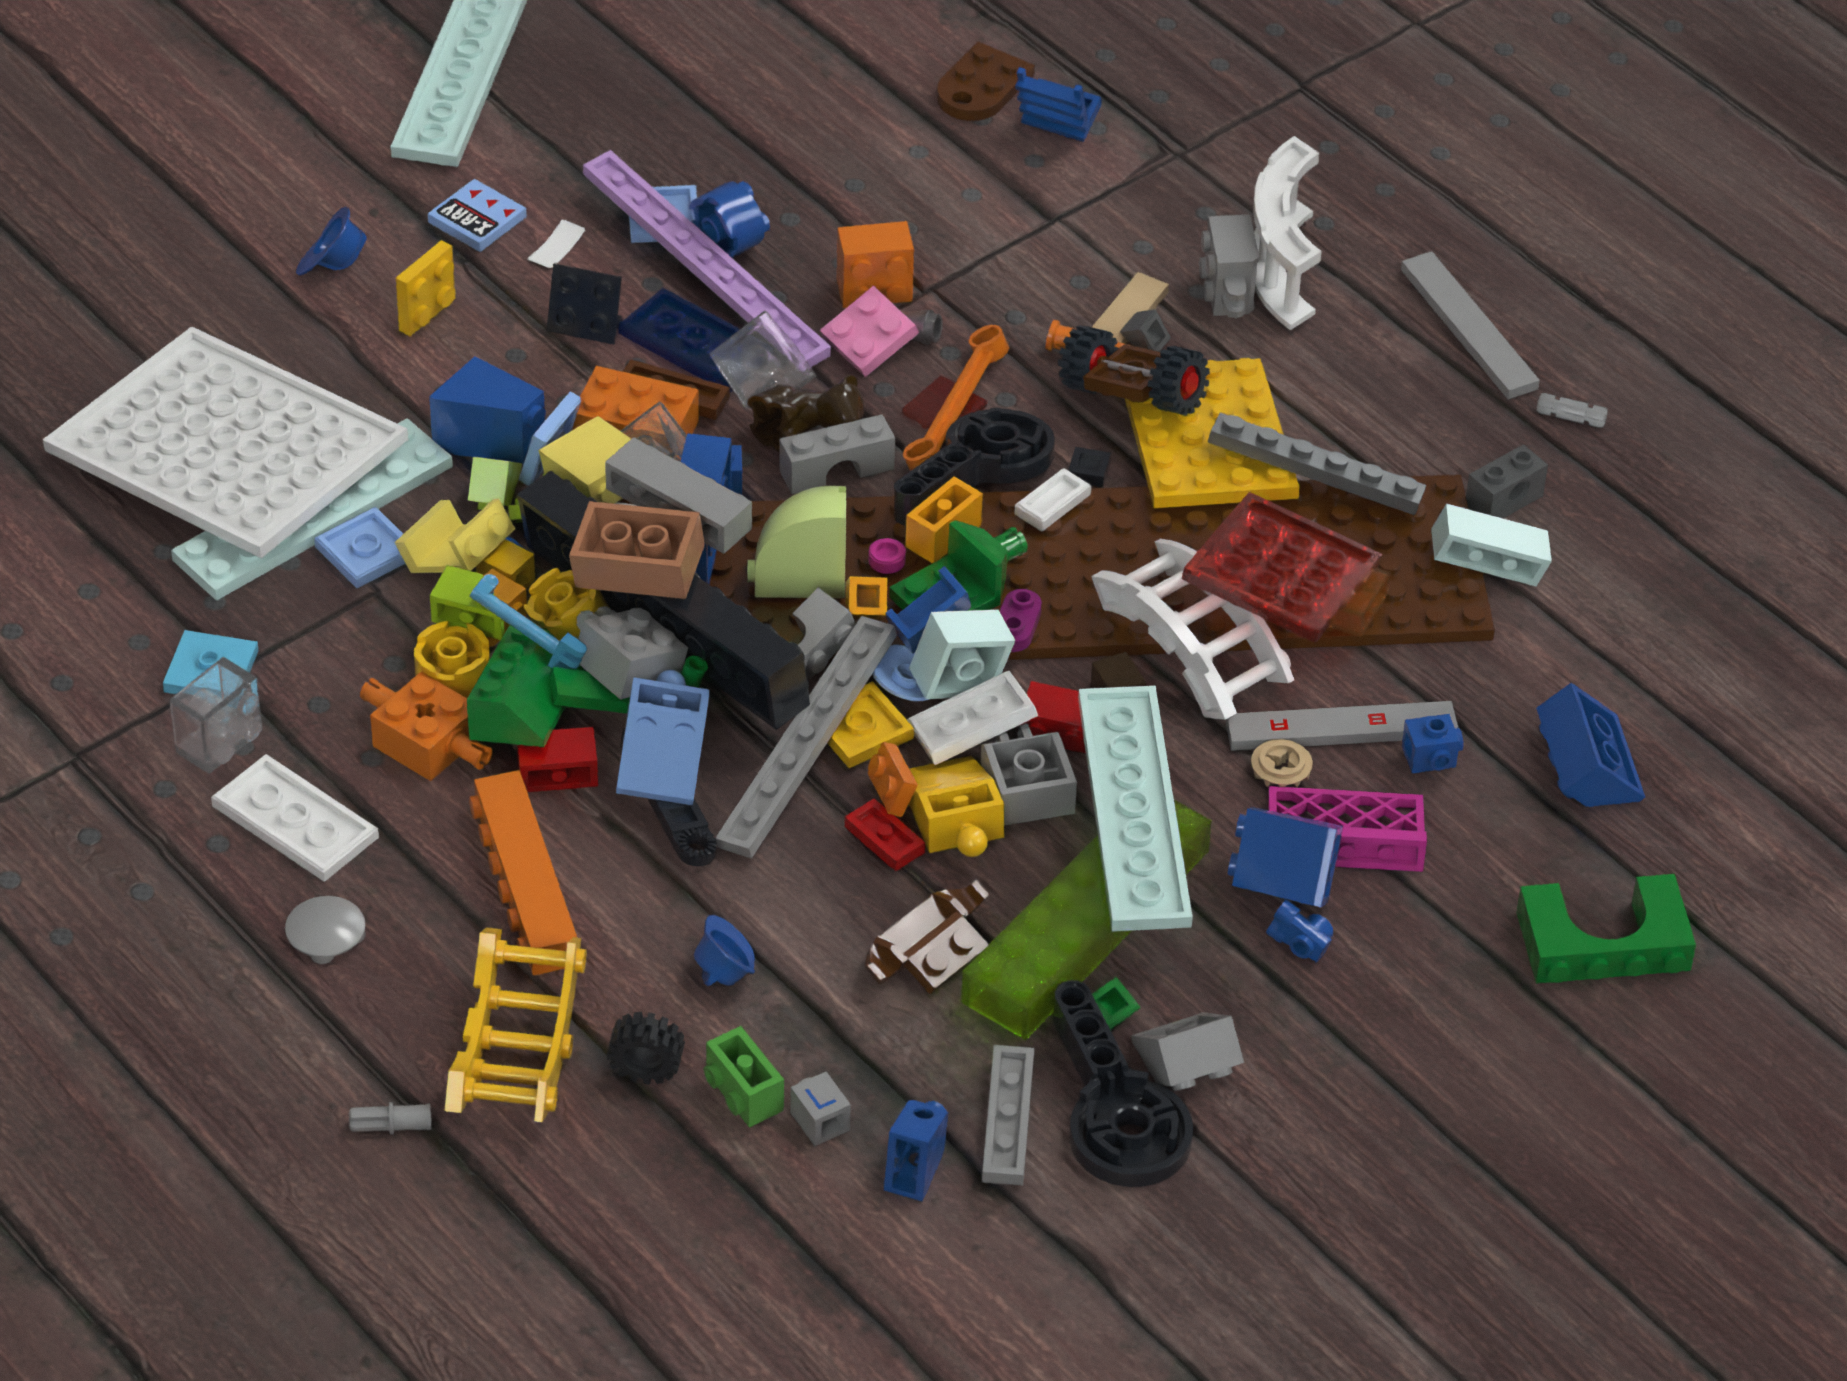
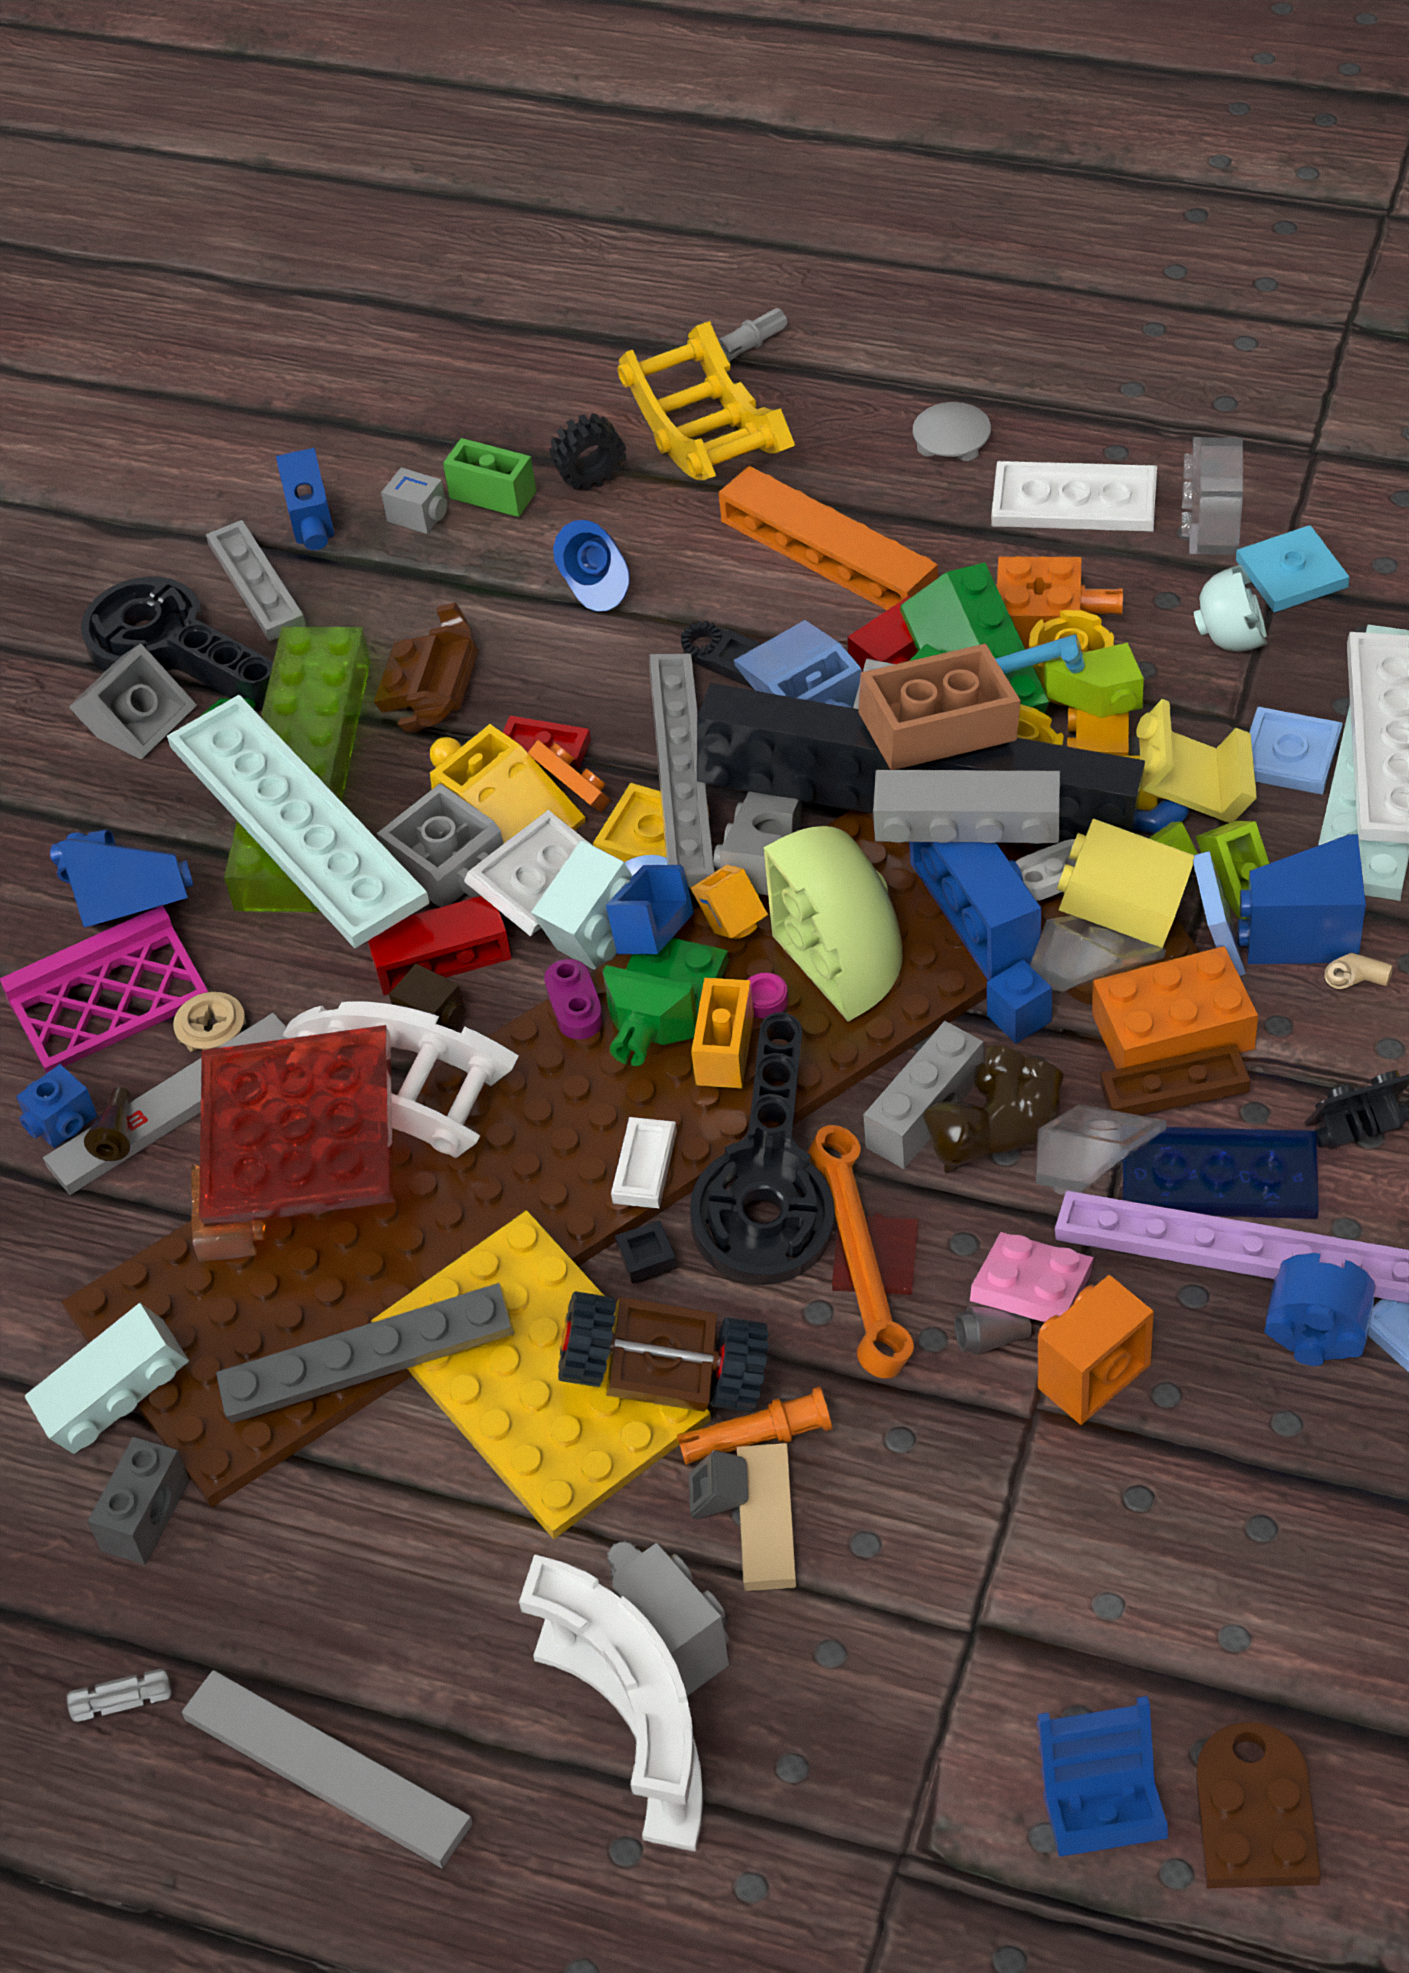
camera: 155 degrees right, 5 degrees up
none -> dark brown cone [84,1087,130,1161]
none -> light aqua cylinder [1194,564,1267,652]

